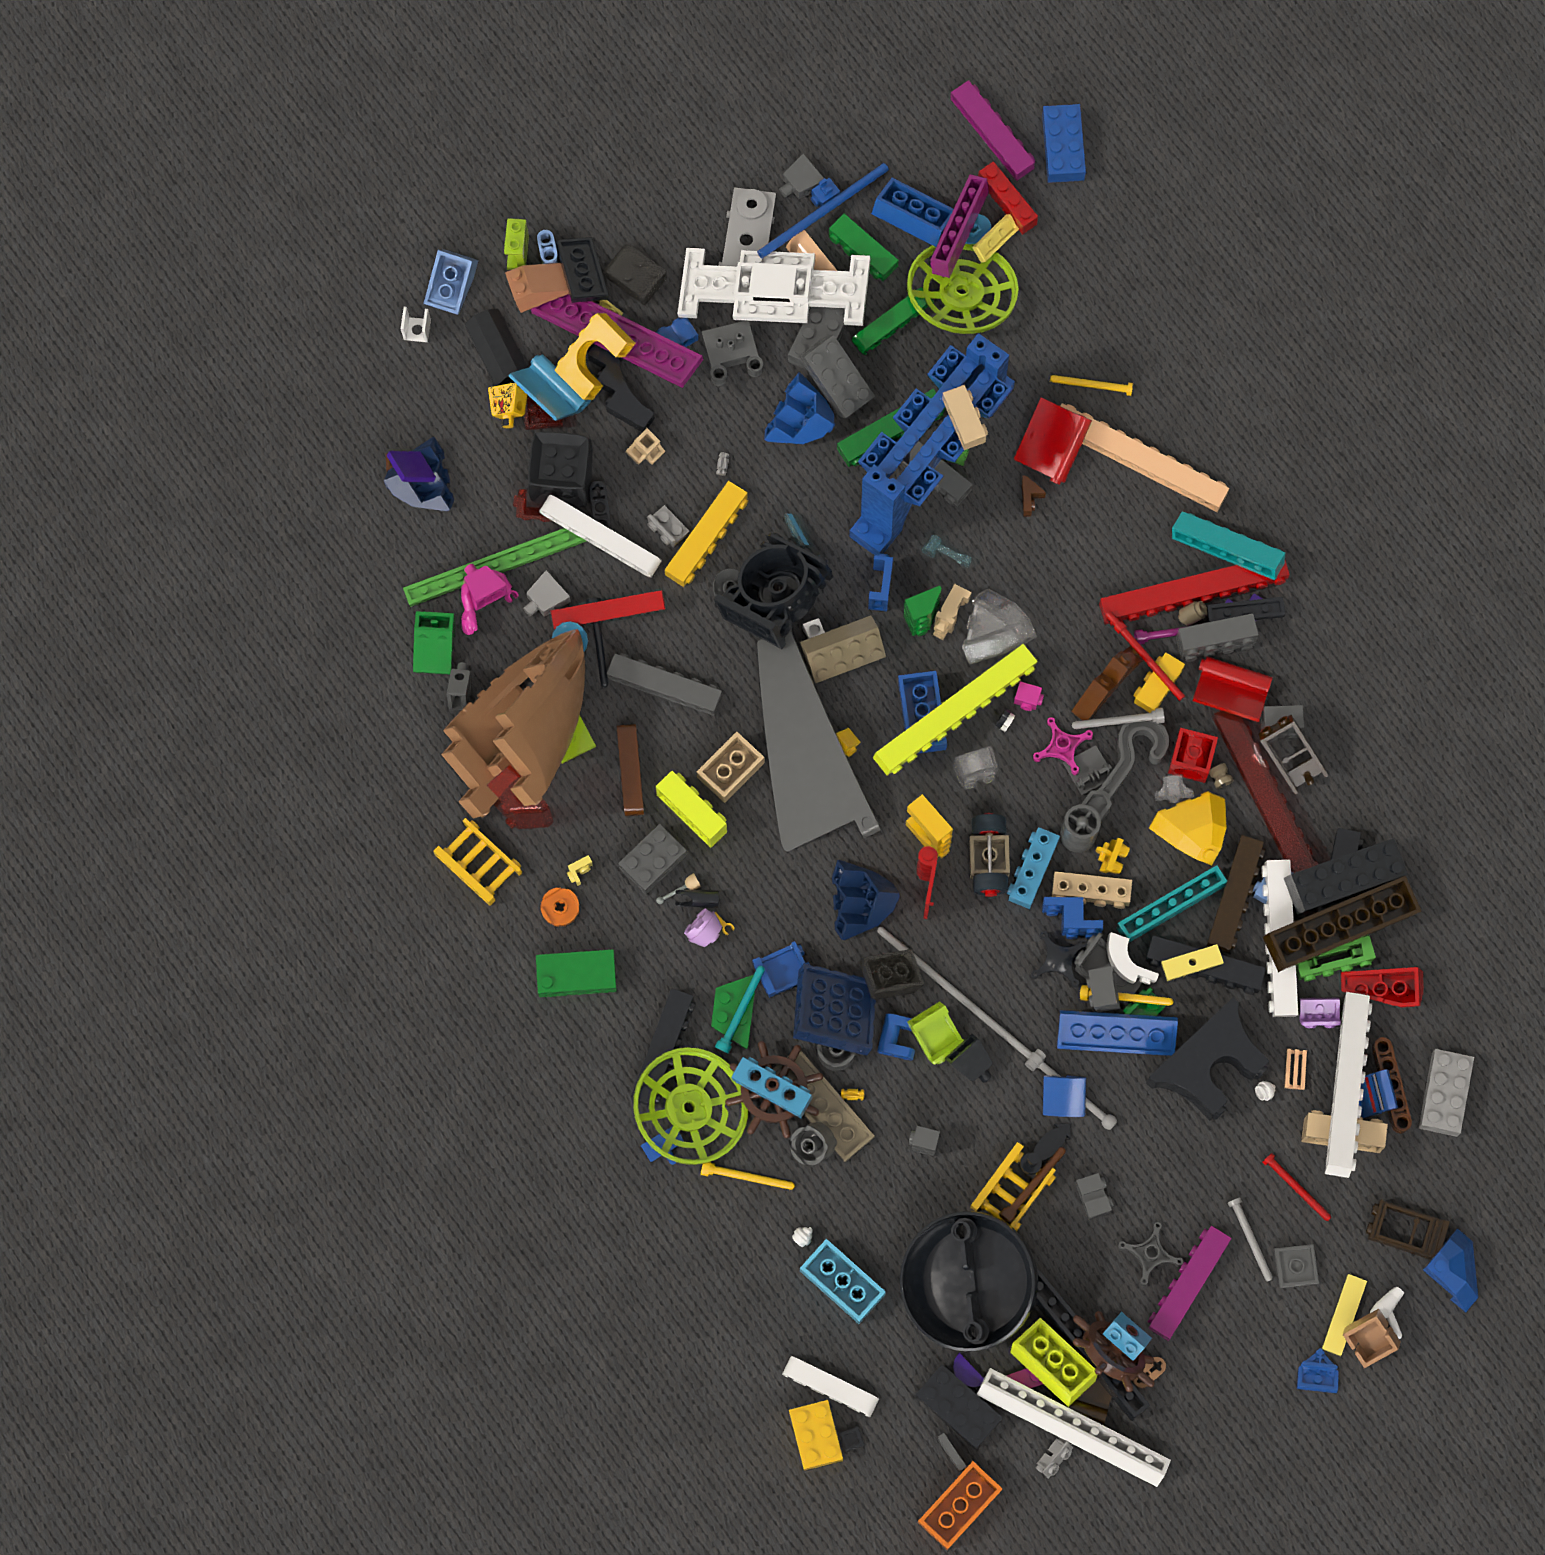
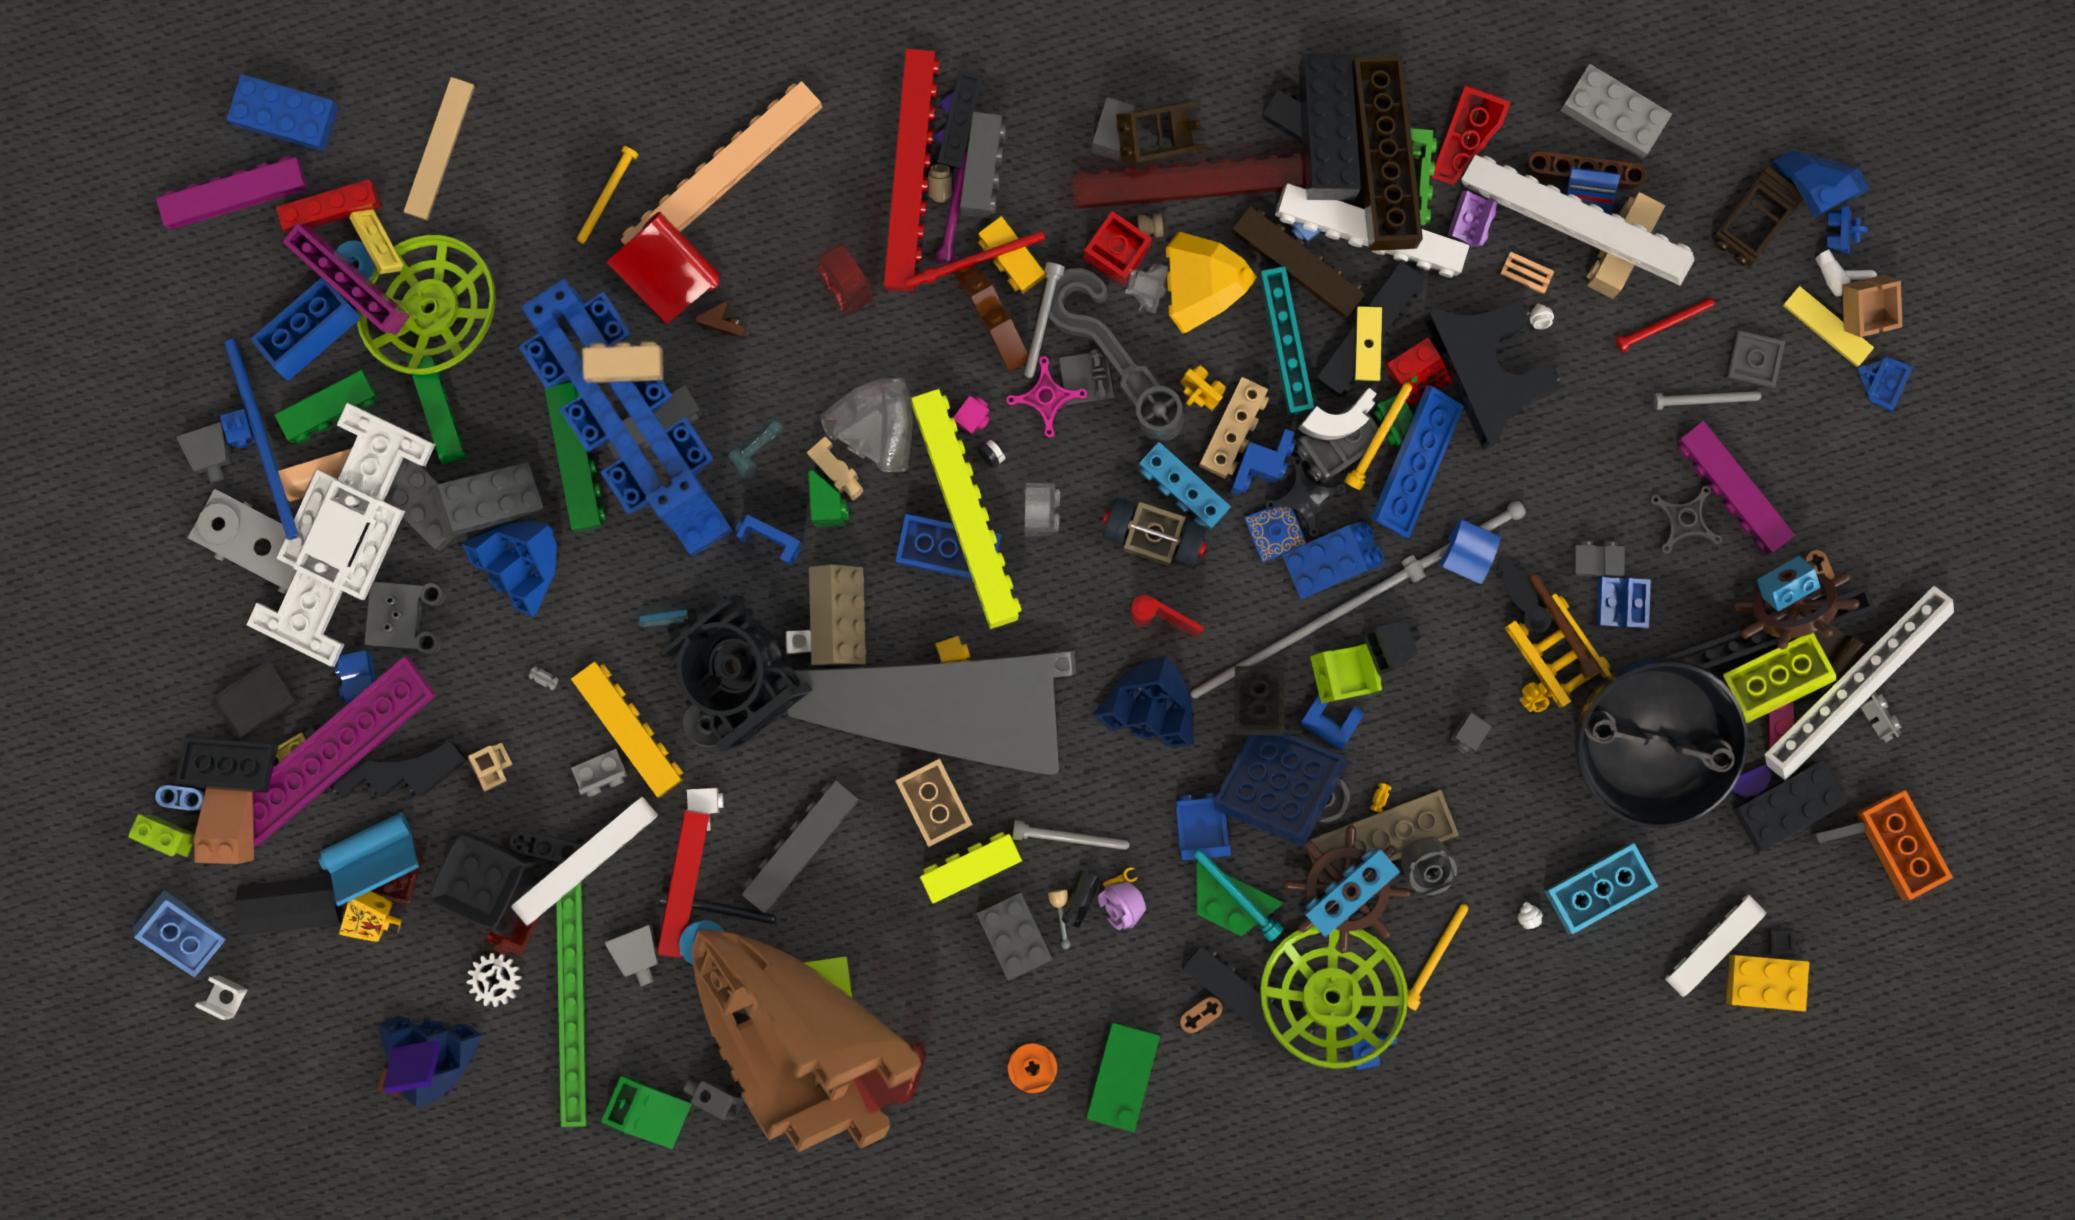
camera: 75 degrees left, 10 degrees up
yellow fence [433,818,522,906] -> none
dark pink torso [461,564,518,635] -> none
yellow arch [555,313,636,400] -> none
light yellow bracket [567,855,593,886] -> none
reddish brown beam [617,724,644,816] -> none
yellow arch [906,794,953,858] -> none
dark grey brick [1086,966,1120,1013] -> none
teal brick [1172,511,1285,580] -> none
red door [1193,656,1273,722] -> none
none -> tan tile [404,77,475,221]
none -> white gear [467,953,522,1007]
none -> white brick [687,788,724,831]
none -> clear red brick [817,242,874,316]
none -> light grey piece [1012,820,1130,850]
none -> medium nougat beam [1180,997,1222,1033]
none -> blue plate [1244,507,1307,563]
none -> blue bracket [1282,521,1383,600]
none -> red slope [1385,338,1451,407]
none -> yellow gear [1519,682,1552,712]
none -> blue slope [1596,577,1651,628]
none -> blue hips [1827,207,1868,254]

